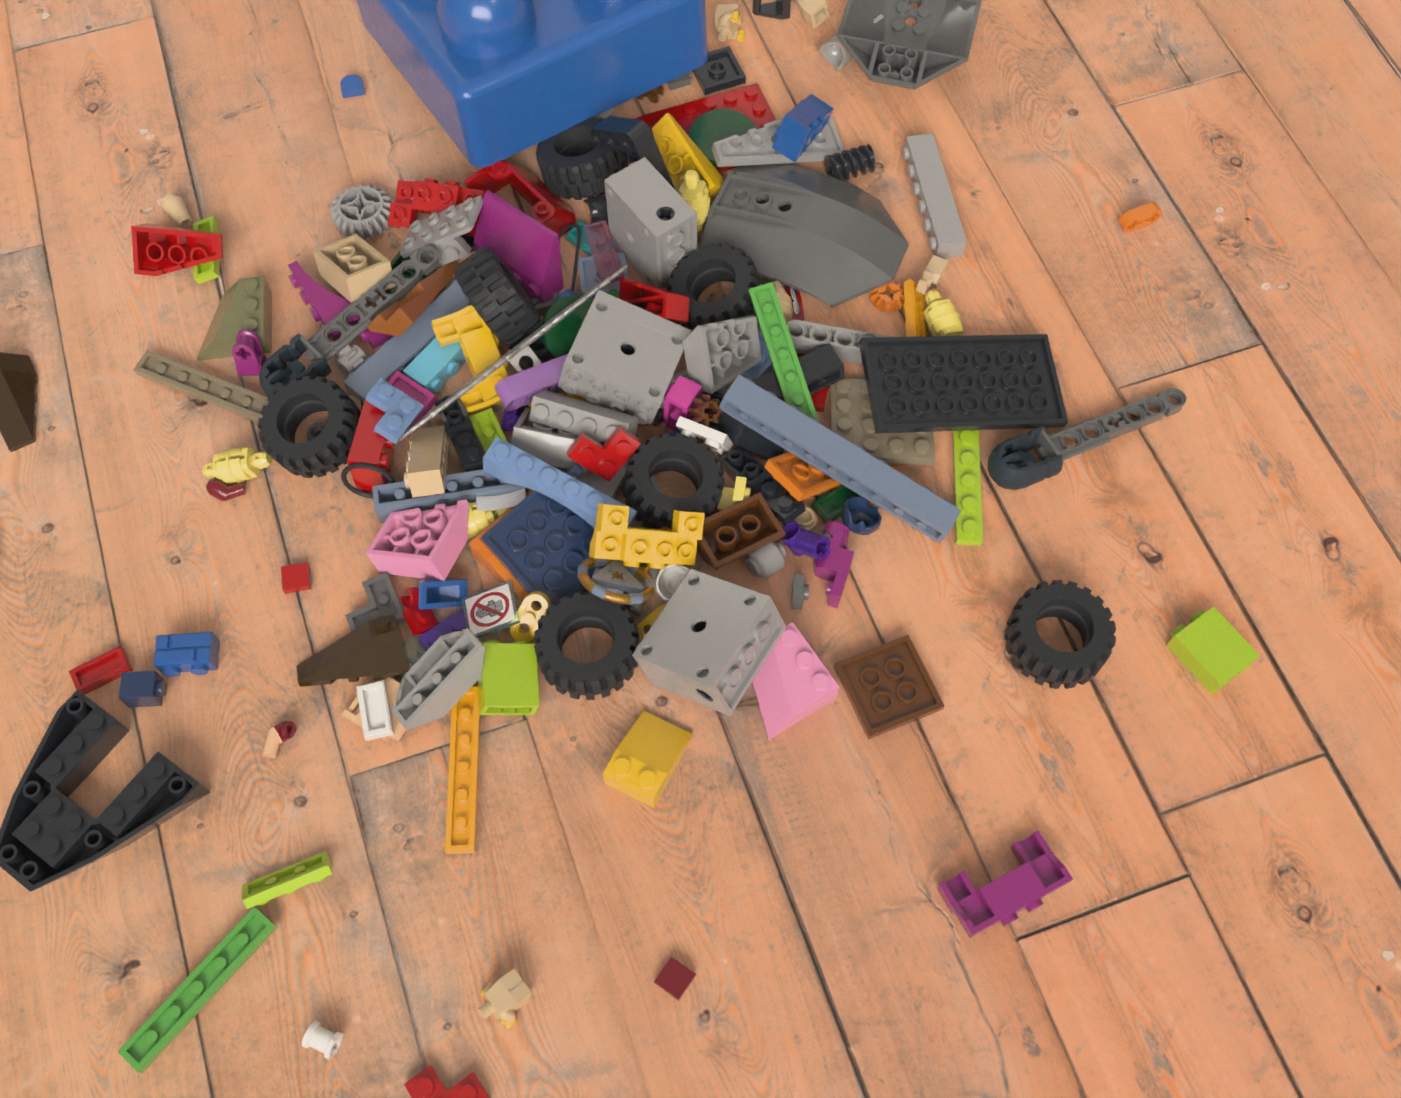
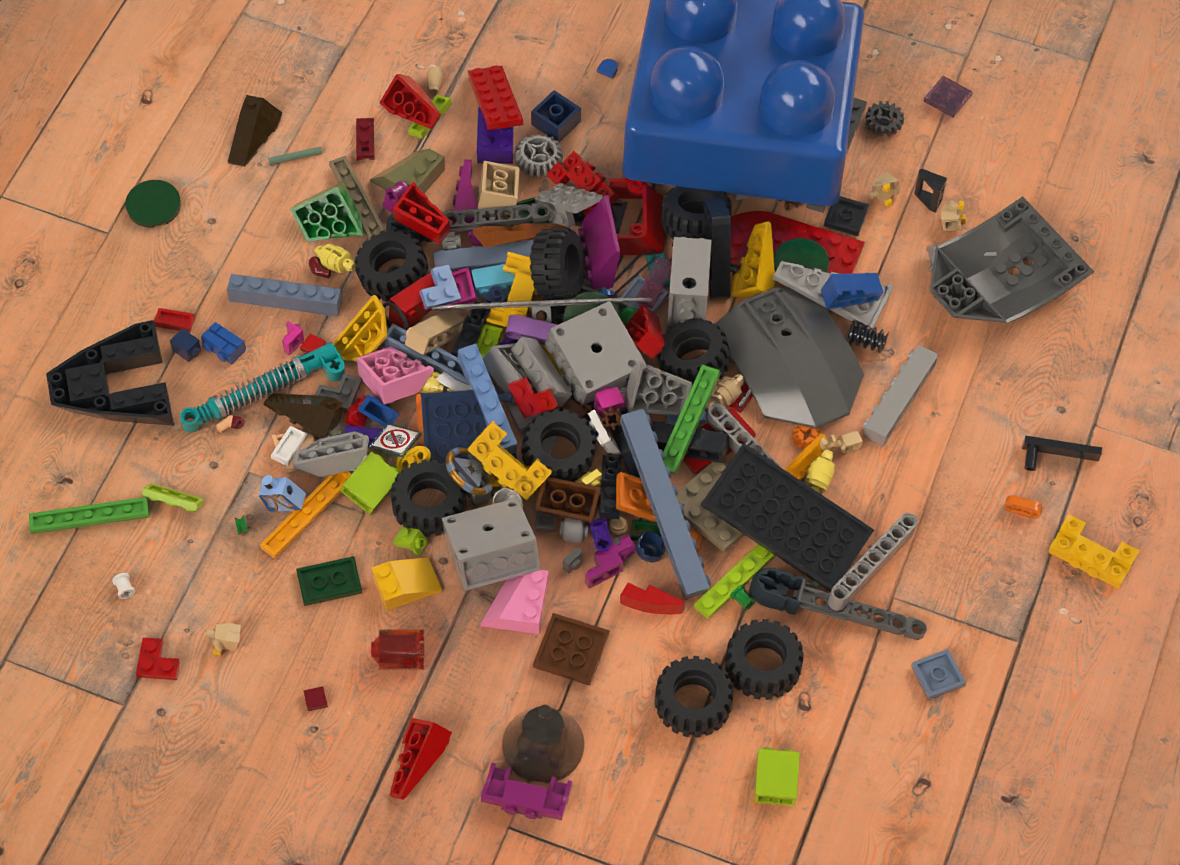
camera: 40 degrees right, 5 degrees down
light yellow piece [678,170,711,232] -> none
none -> teal piece [180,342,345,433]
none -> sand blue brick [227,274,342,317]
none -> green bush [235,516,248,535]
none -> light blue torso [259,475,306,512]
none -> sand green bar [268,146,322,165]
none -> dark pink bracket [282,321,304,355]
none -> green wedge [290,182,364,242]
none -> dark green tile [296,556,363,606]
none -> yellow wedge [333,295,387,361]
none -> dark red plate [356,118,375,161]
none -> clear red cylinder [371,629,424,670]
none -> red wedge [389,718,452,800]
none -> red wedge [392,182,450,245]
none -> lime bracket [393,527,428,556]
none -> red plate [468,65,524,130]
none -> dark purple brick [477,107,514,164]
none -> dark blue bracket [485,286,510,303]
none -> clear smoke cone [502,705,584,784]
none -> dark blue brick [531,90,581,142]
none -> dark grey plate [536,512,556,532]
none -> red slope [620,582,685,615]
none -> black tyre [725,619,804,700]
none -> green bush [730,585,756,611]
none -> light grey beam [828,513,918,611]
none -> sand blue plate [911,649,966,700]
none -> black piece [1022,435,1102,471]
none -> yellow bracket [1048,514,1140,589]

